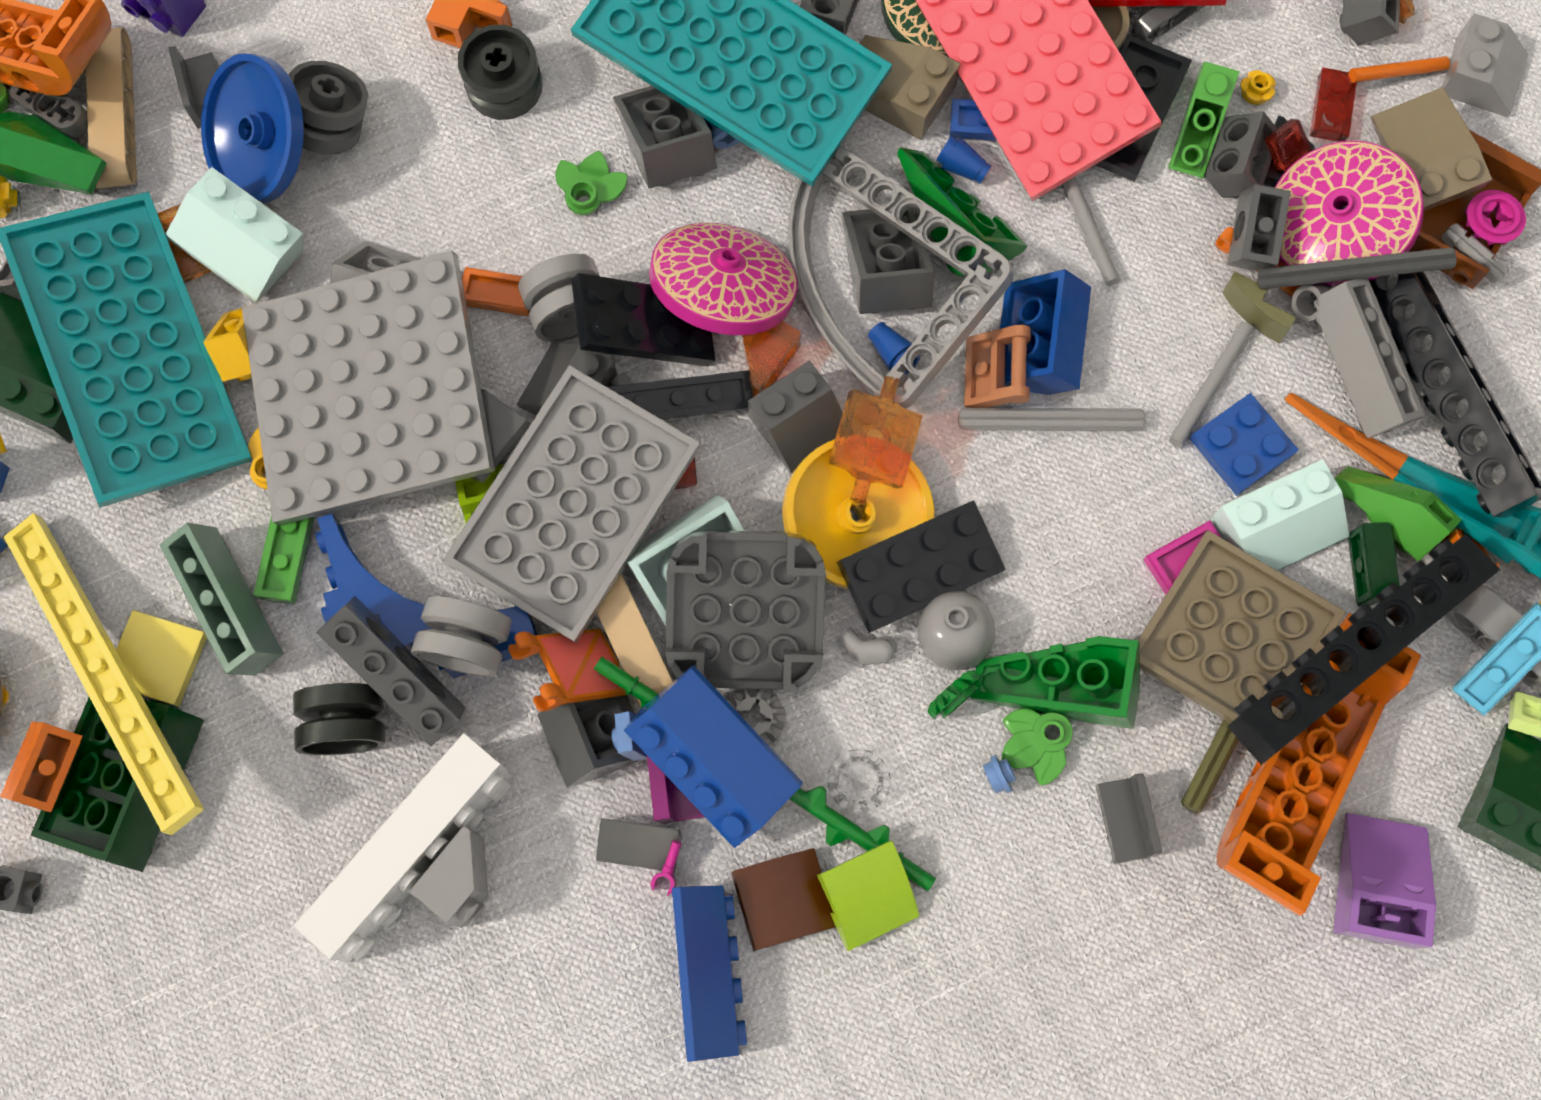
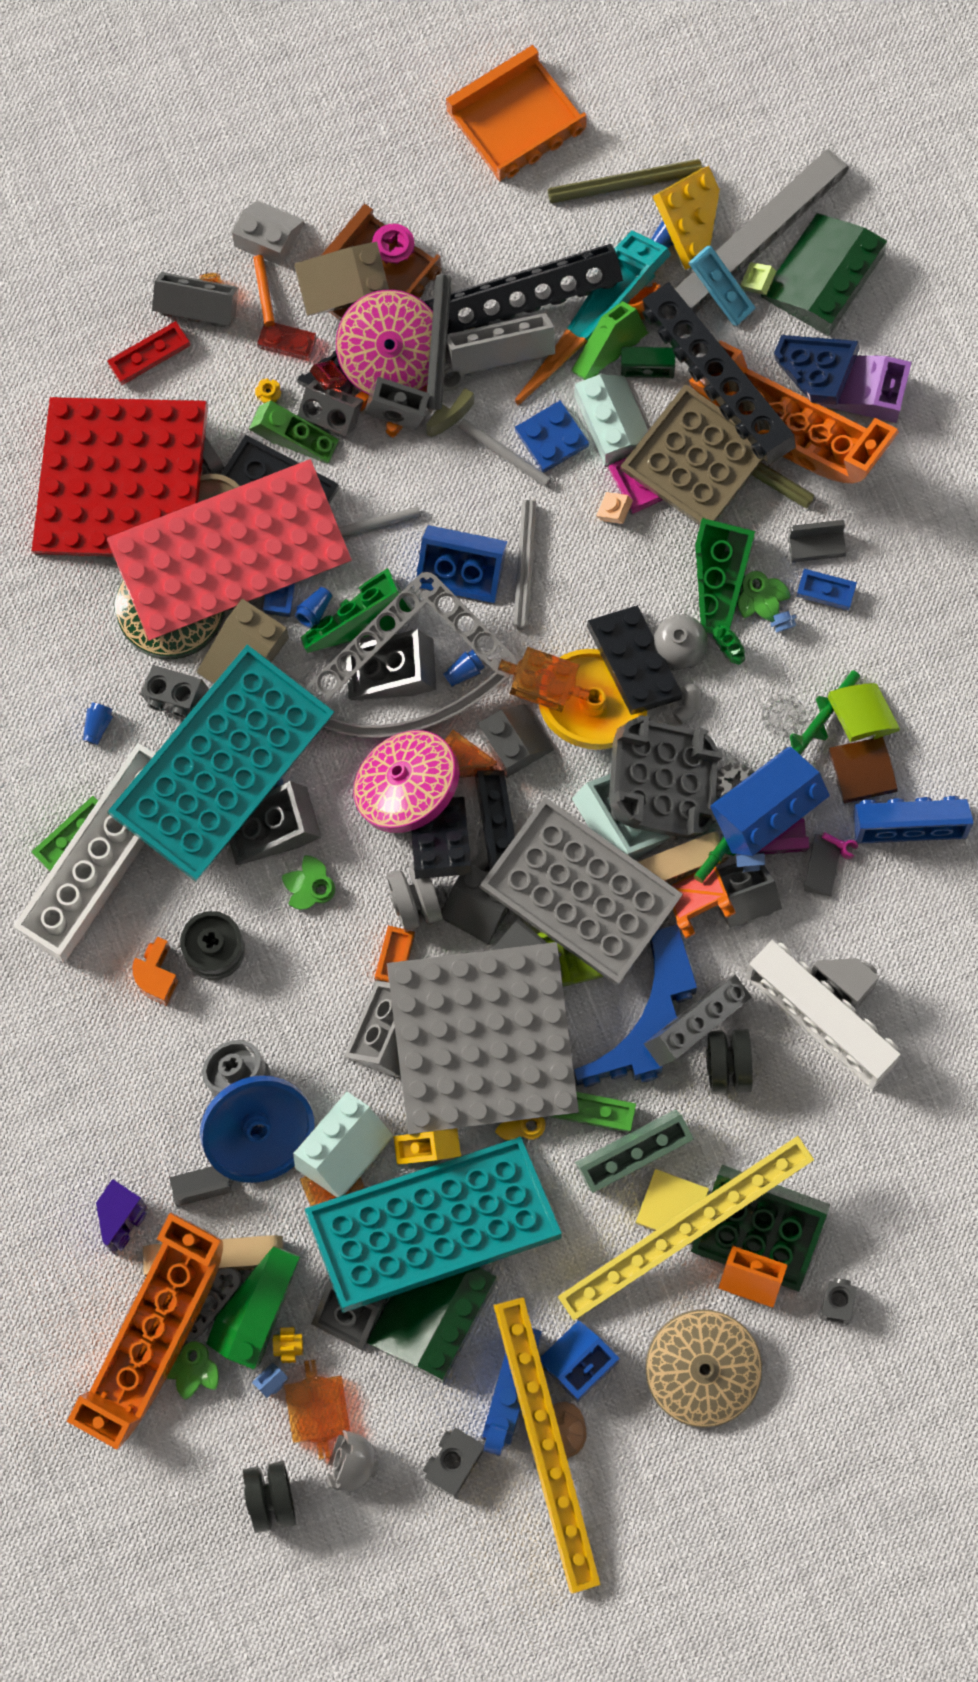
camera: 85 degrees left, 0 degrees up
light grey wheel [410,596,512,677] -> none
nougat plate [964,325,1031,408] -> none
light grey axle [1441,223,1509,283] -> none
none -> light nougat plate [596,492,633,524]
none -> dark blue plate [774,335,860,405]
none -> blue plate [796,569,857,611]

